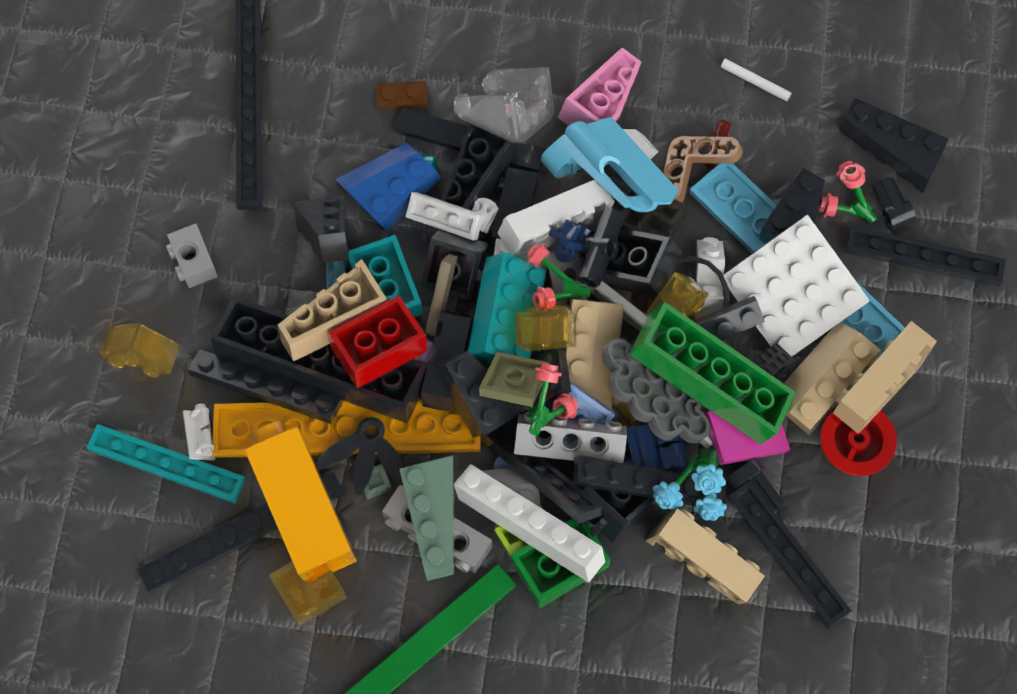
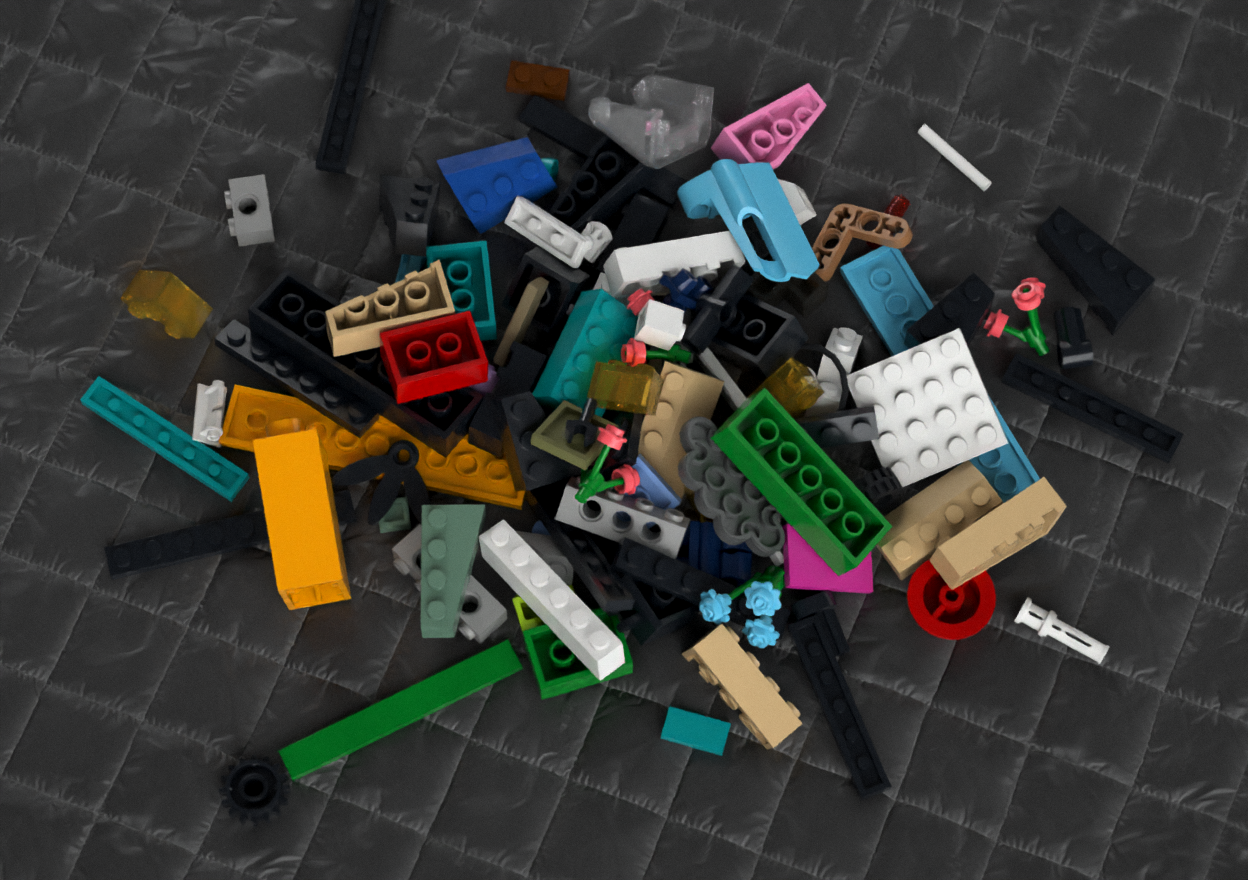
camera: 10 degrees right, 0 degrees up
clear yellow brick [269,561,347,626] -> none
none -> black bar [565,398,598,447]
none -> white brick [634,299,686,351]
none -> teal tile [661,706,731,756]
none -> white pin [1014,597,1110,664]

